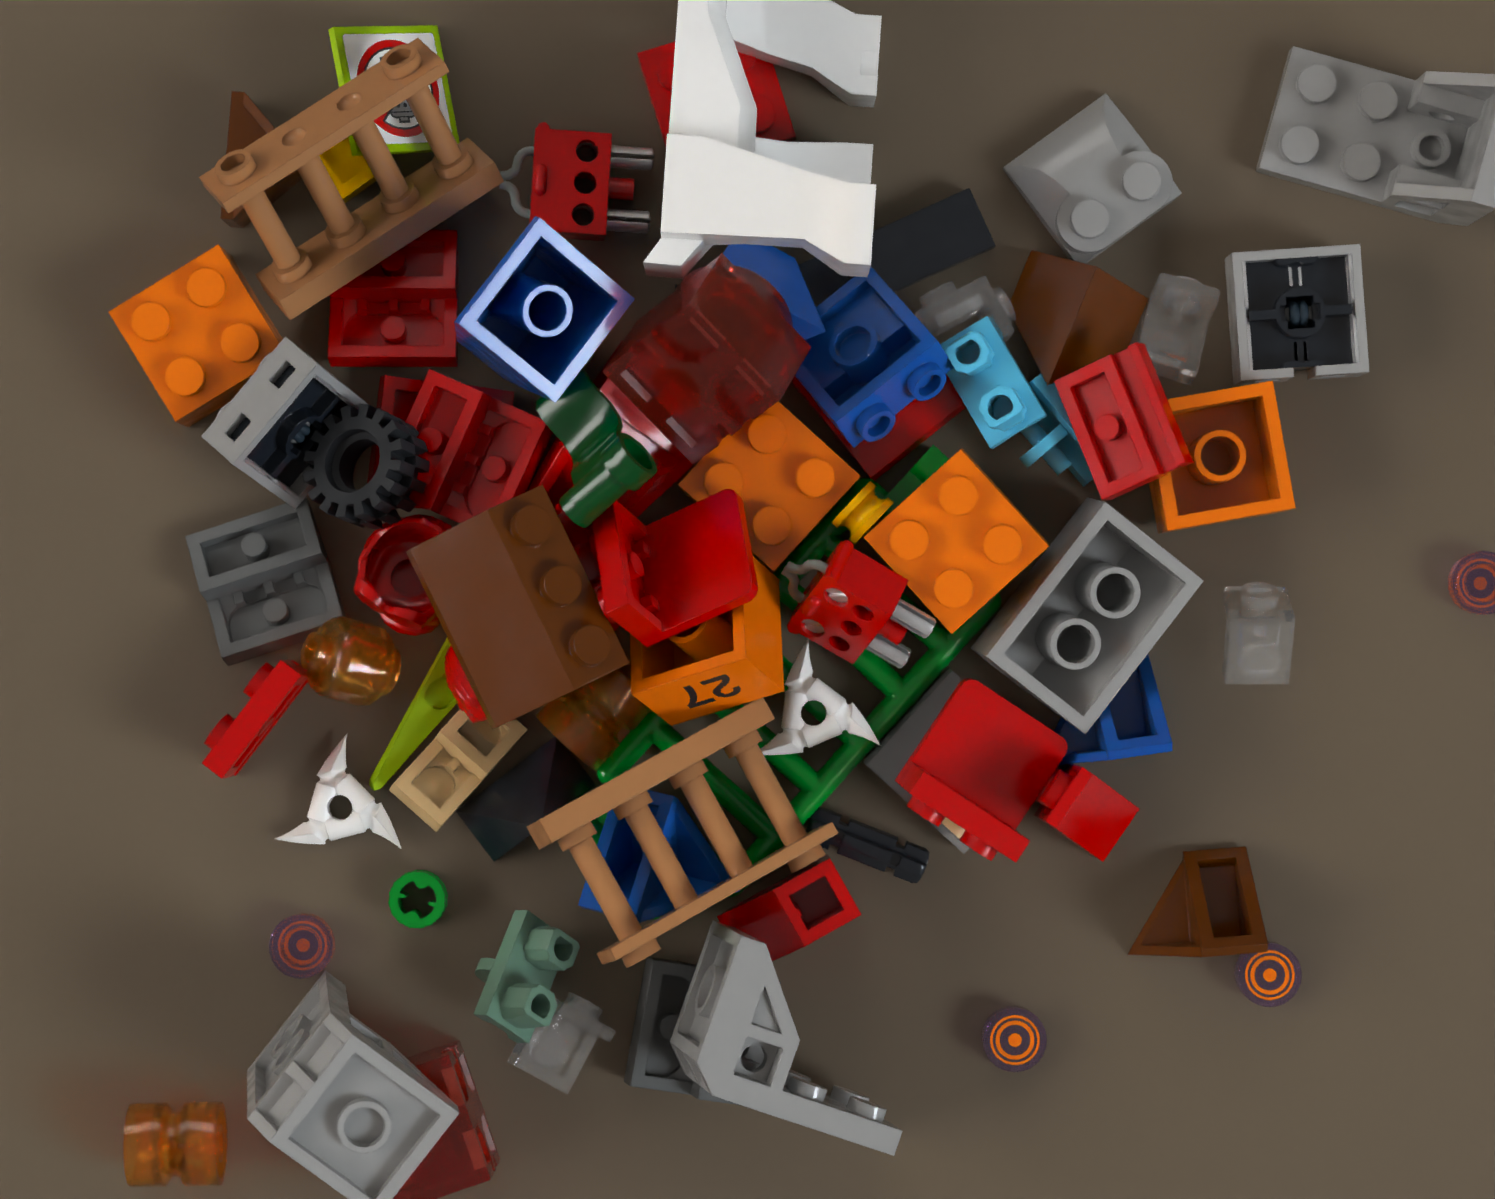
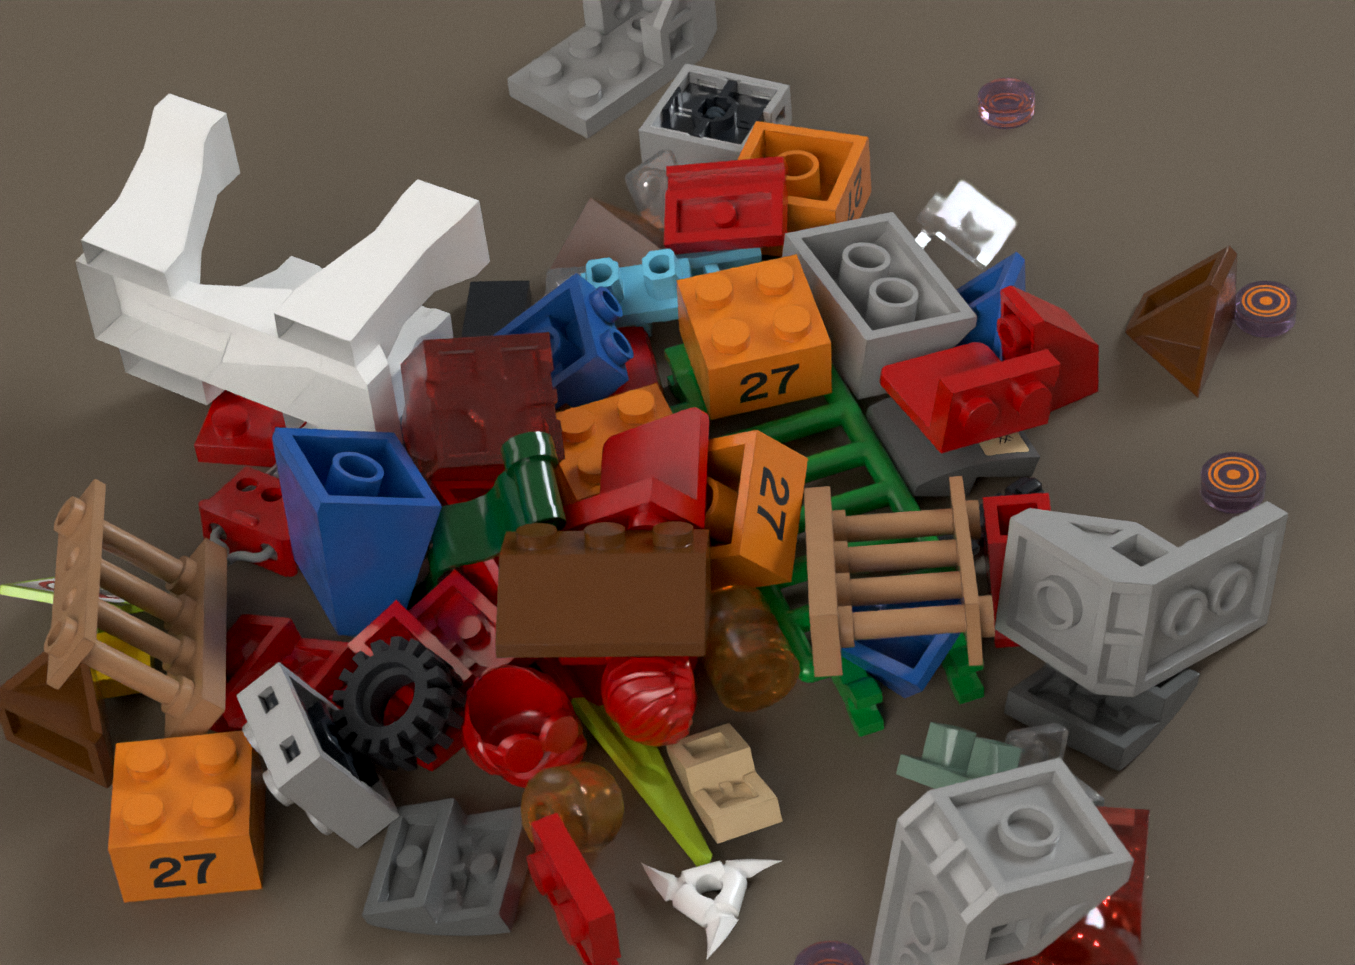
camera: 55 degrees left, 45 degrees down
green bush [388,869,448,929] -> none
black slope [456,735,596,862] -> none
white piece [761,639,881,755] -> none
red piece [781,540,936,668] -> none
yellow bush [831,481,894,545] -> none
light grey slope [1003,93,1182,264] -> none

